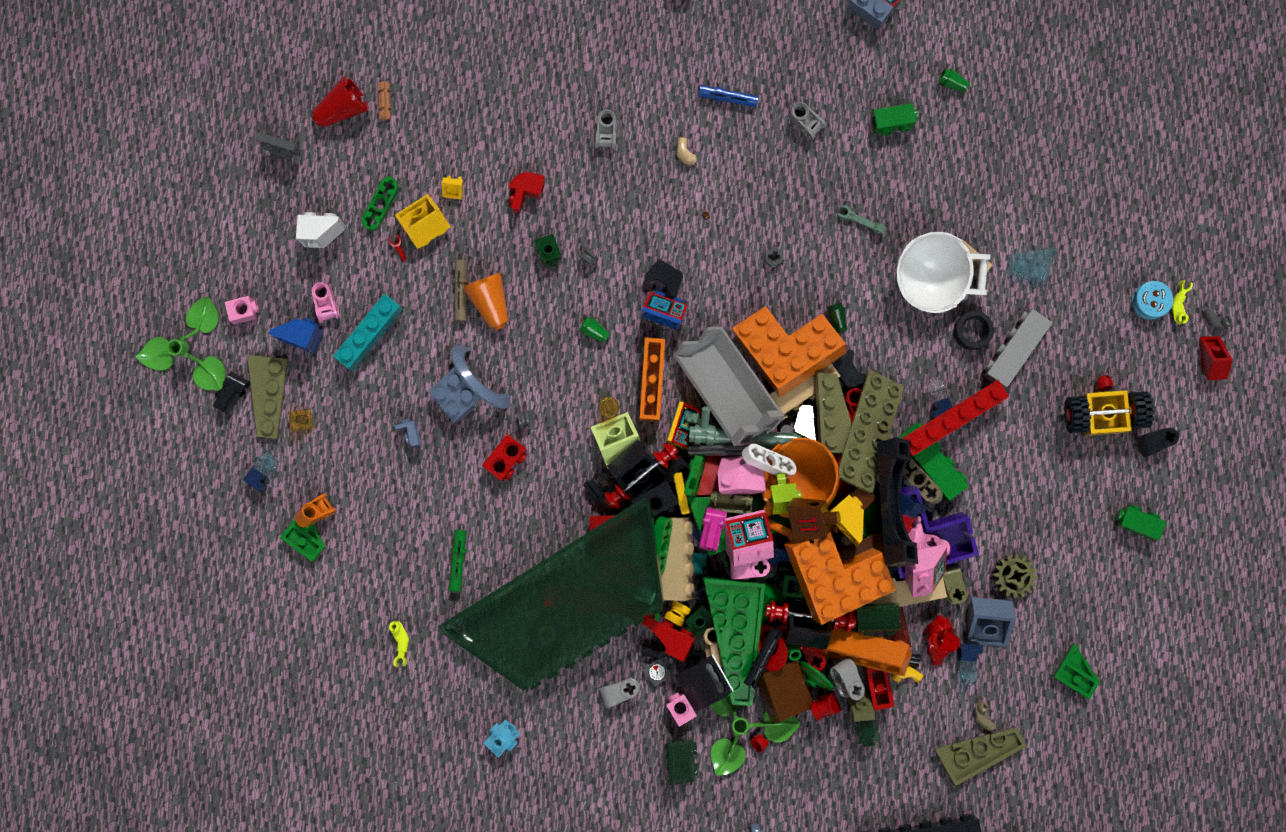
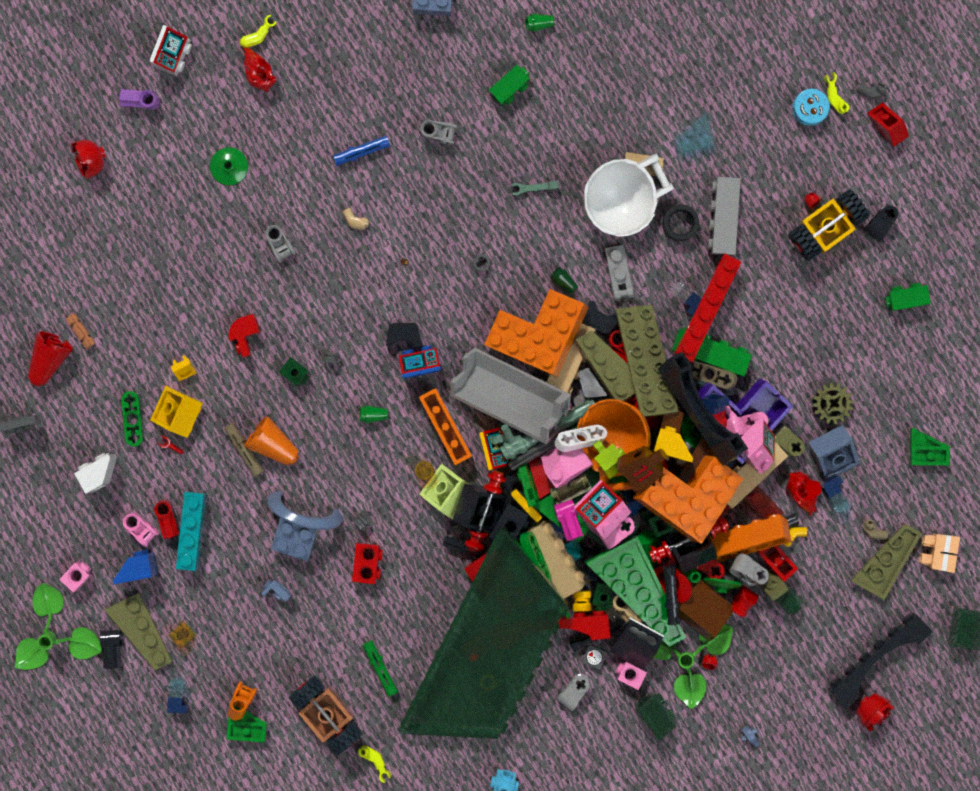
camera: 35 degrees left, 5 degrees up
clear green brick [857,603,901,636] -> none
none -> red piece [154,500,180,539]
none -> green dish [210,147,248,185]
none -> brick [288,675,363,756]
none -> light grey plate [605,245,634,301]
none -> light nougat hips [919,533,960,573]

